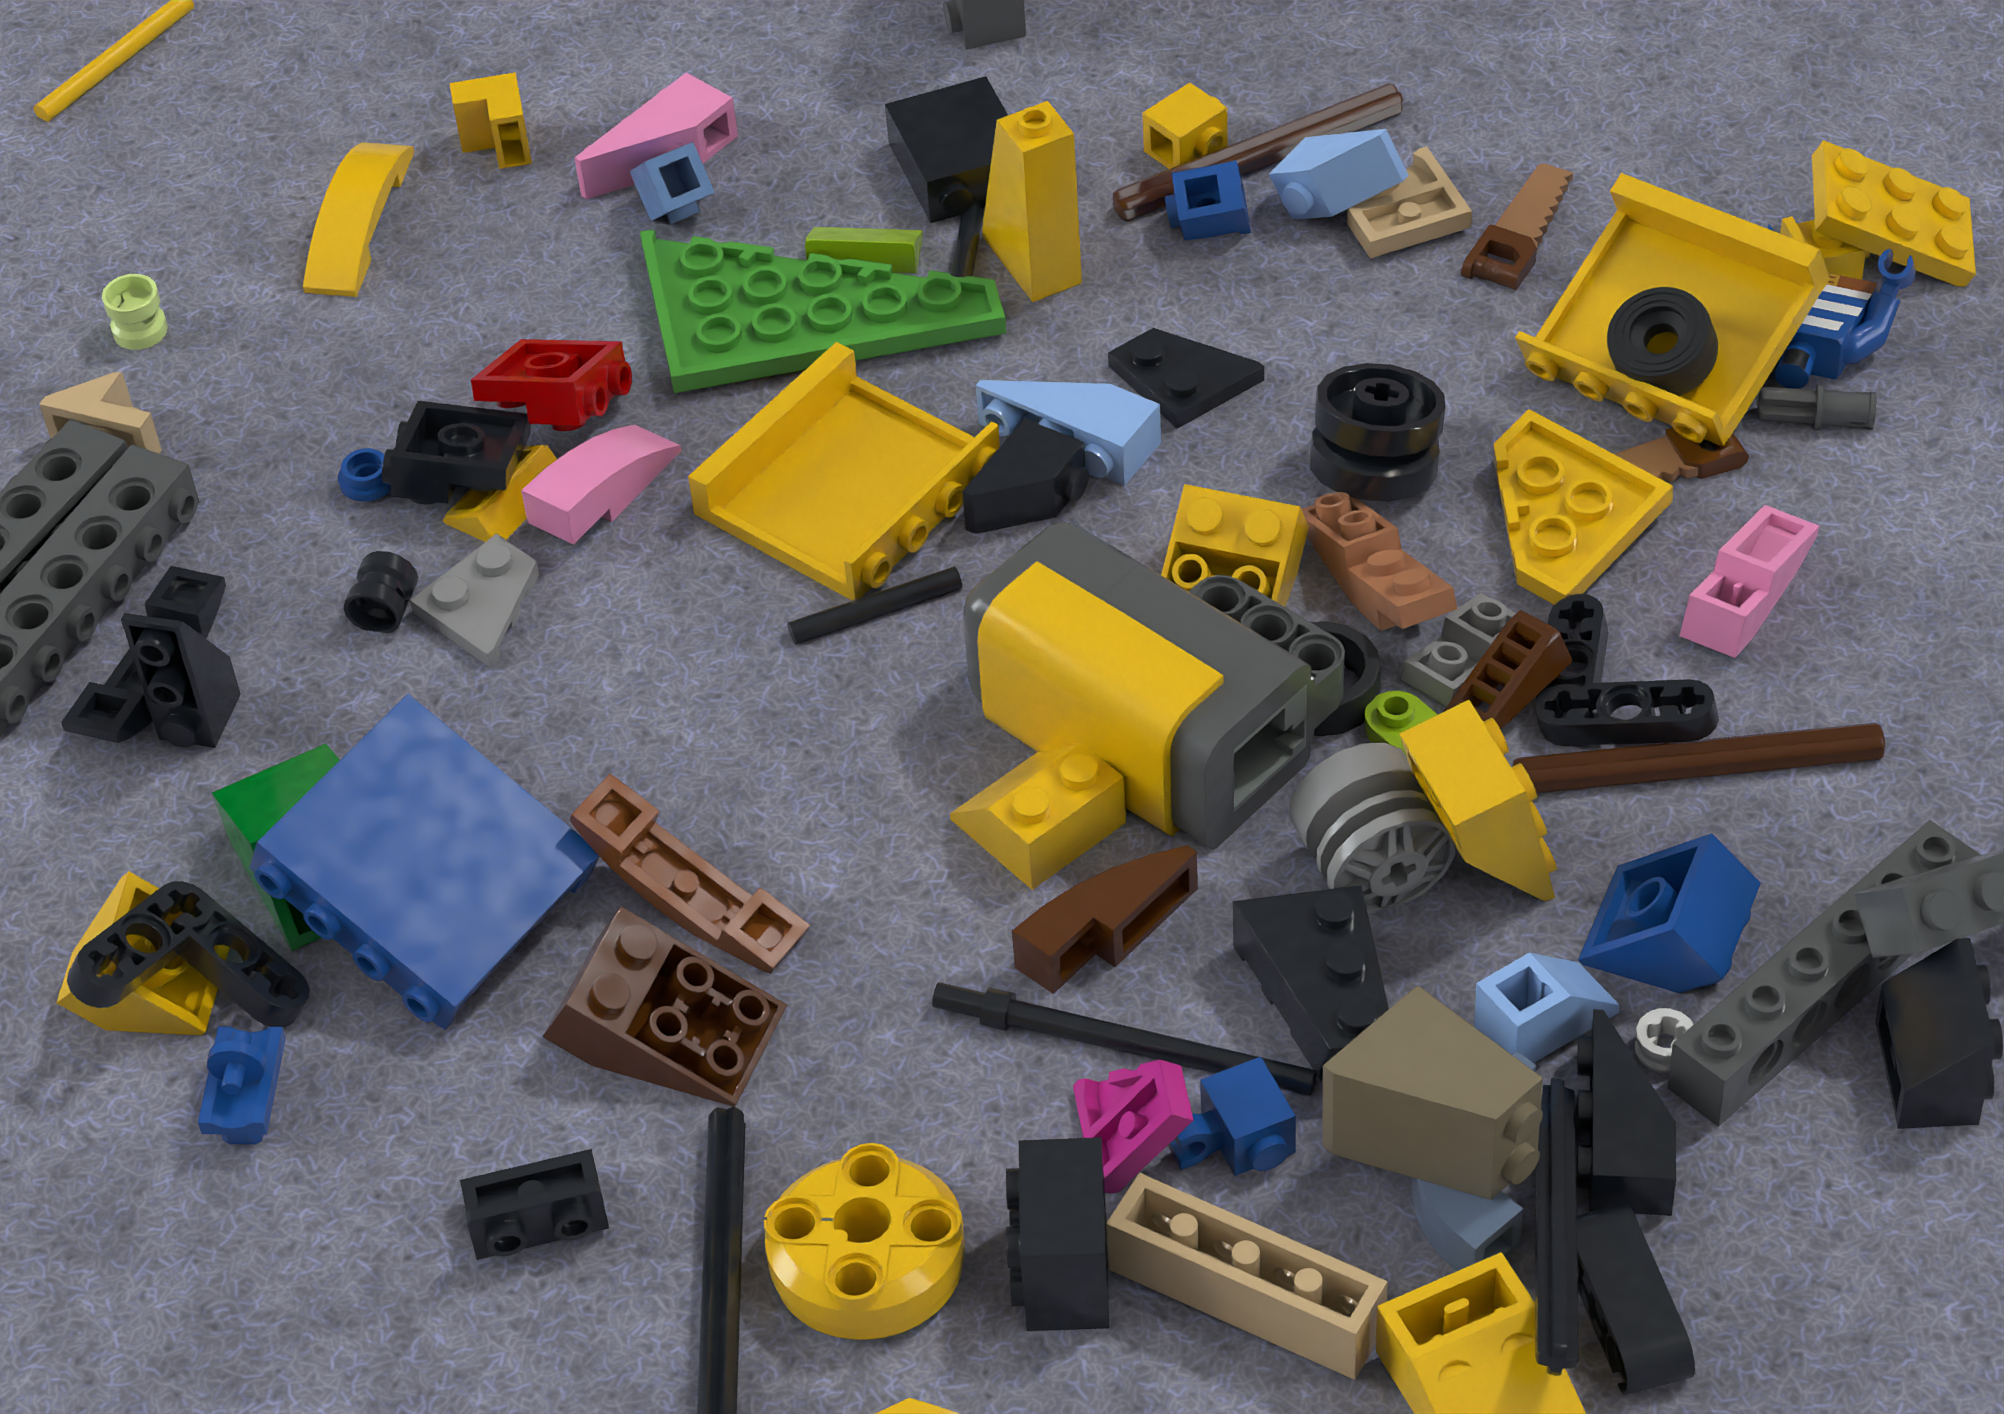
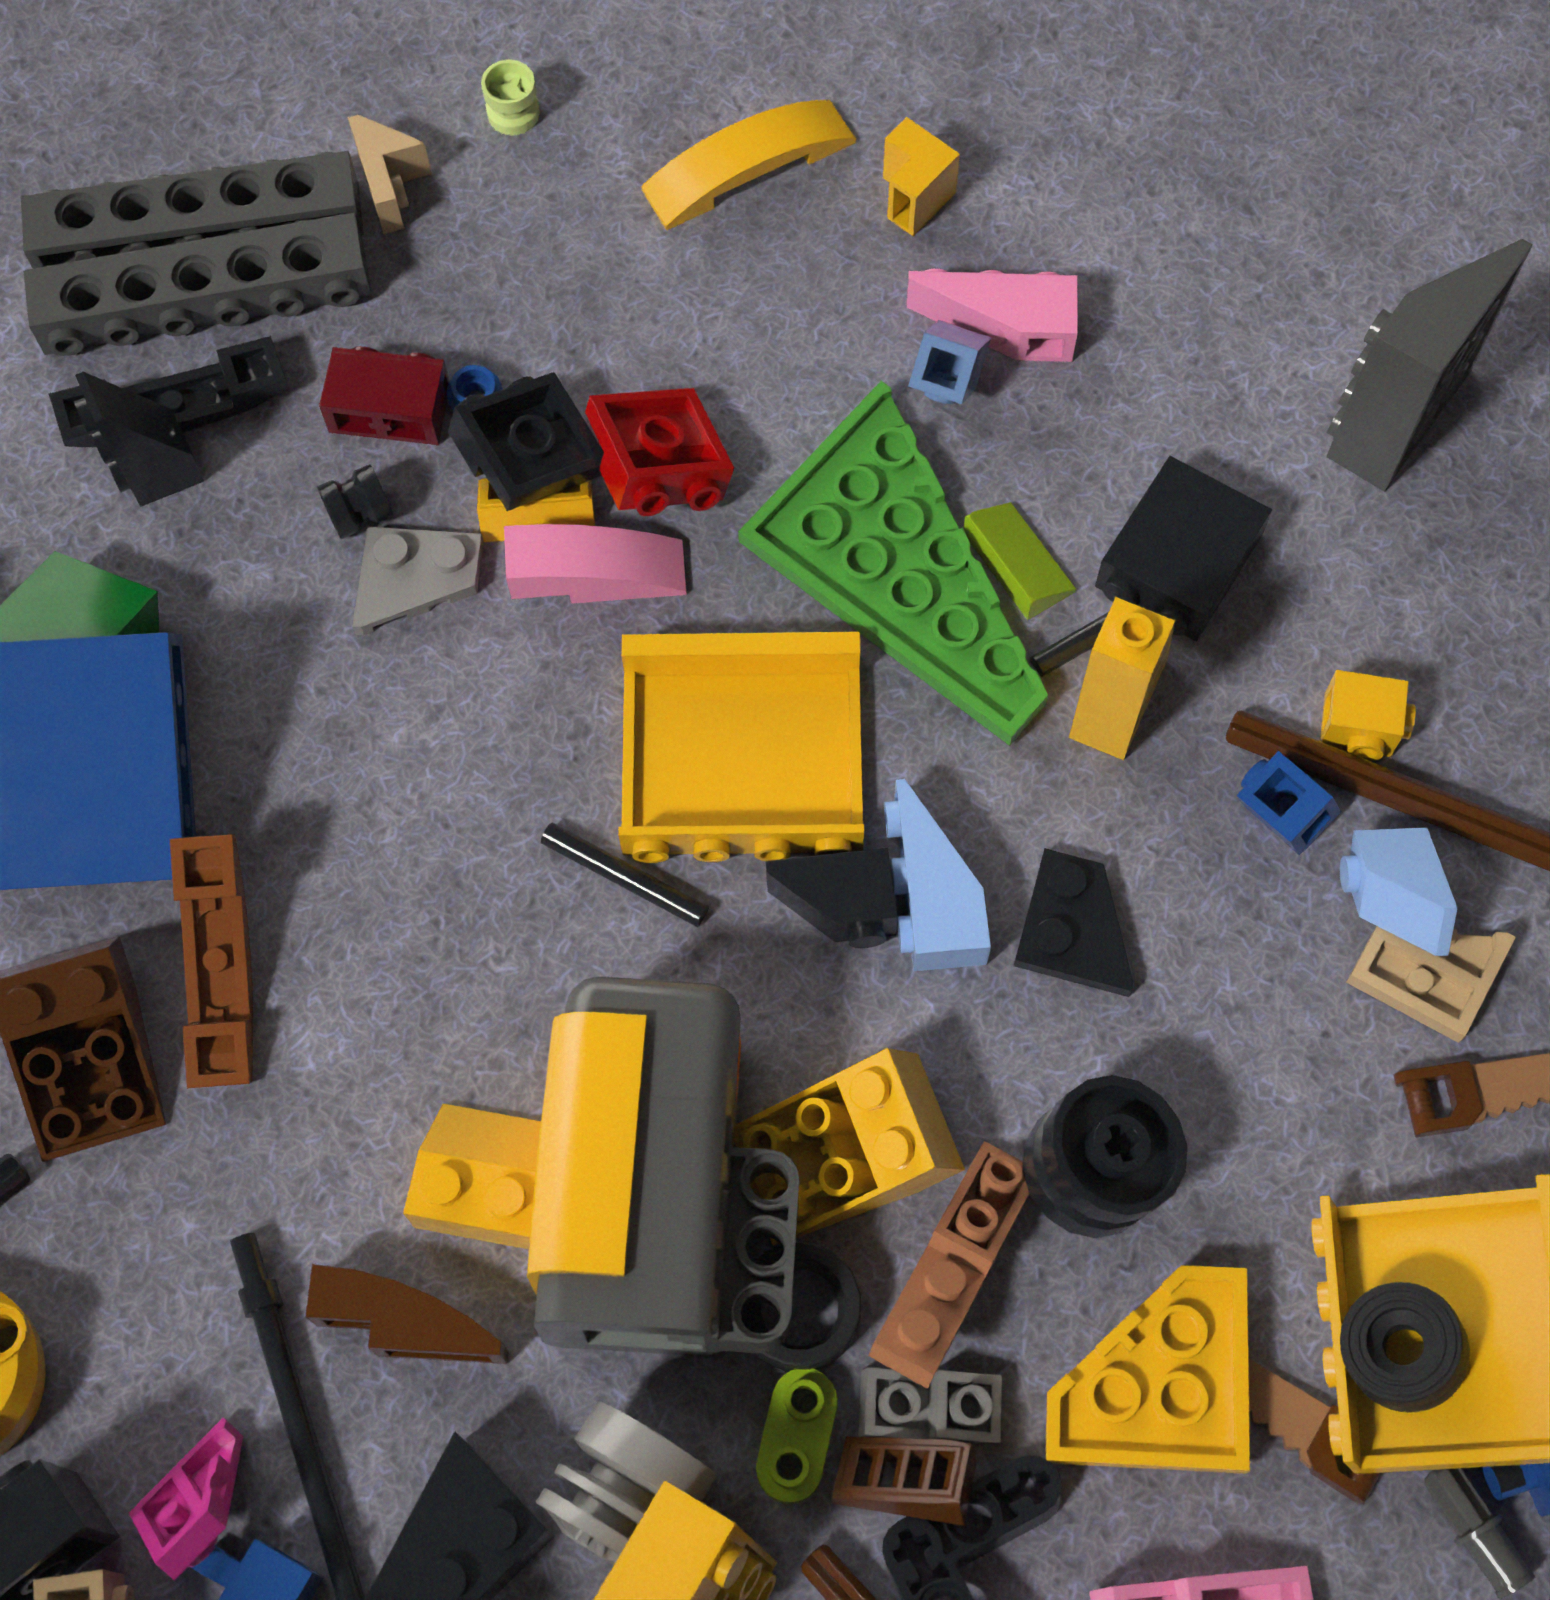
camera: 50 degrees right, 20 degrees up
none -> dark red hinge [319,346,450,445]

